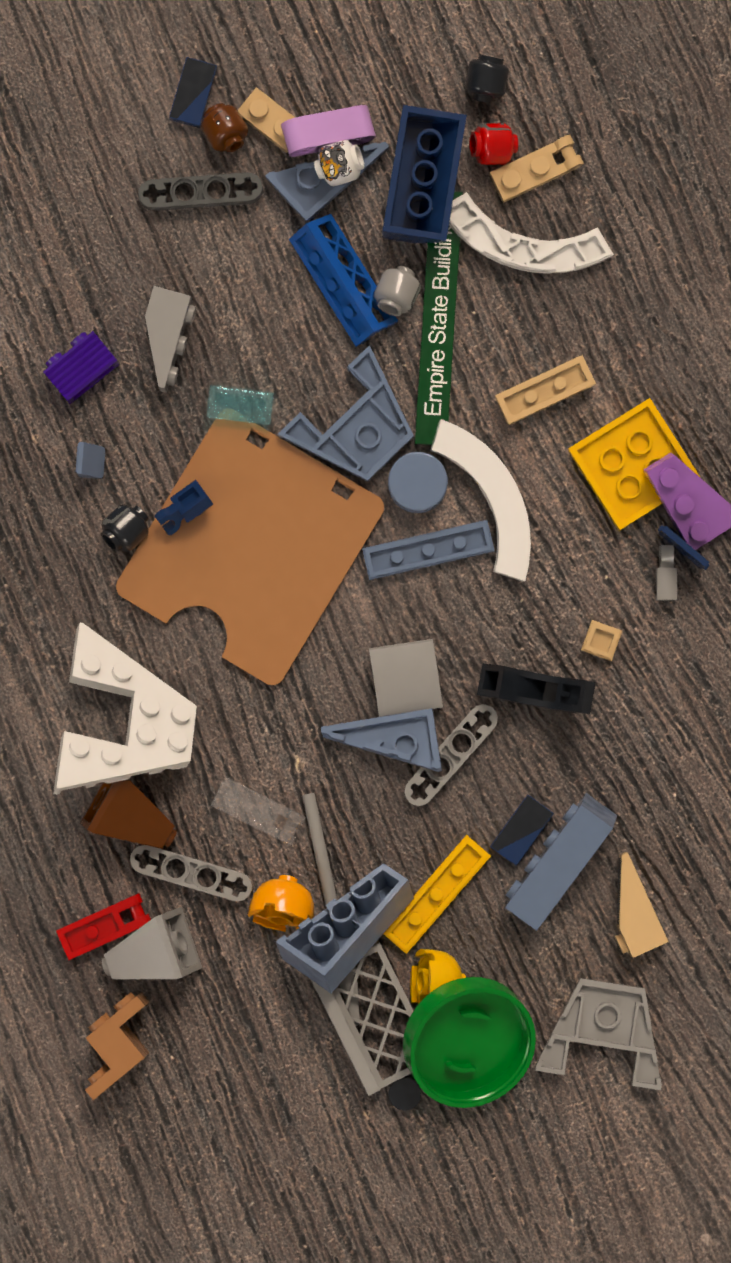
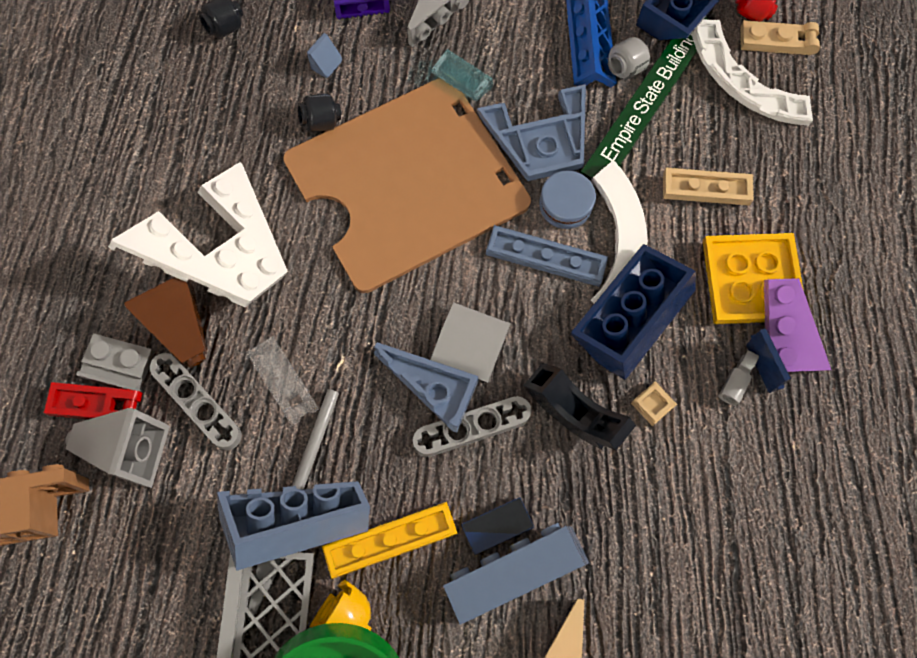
camera: 25 degrees right, 15 degrees down
dark blue plate [155,480,213,535] -> none
light orange cylinder [248,875,314,932] -> none
none -> light grey plate [76,333,155,391]
none -> dark blue slope [571,244,696,380]

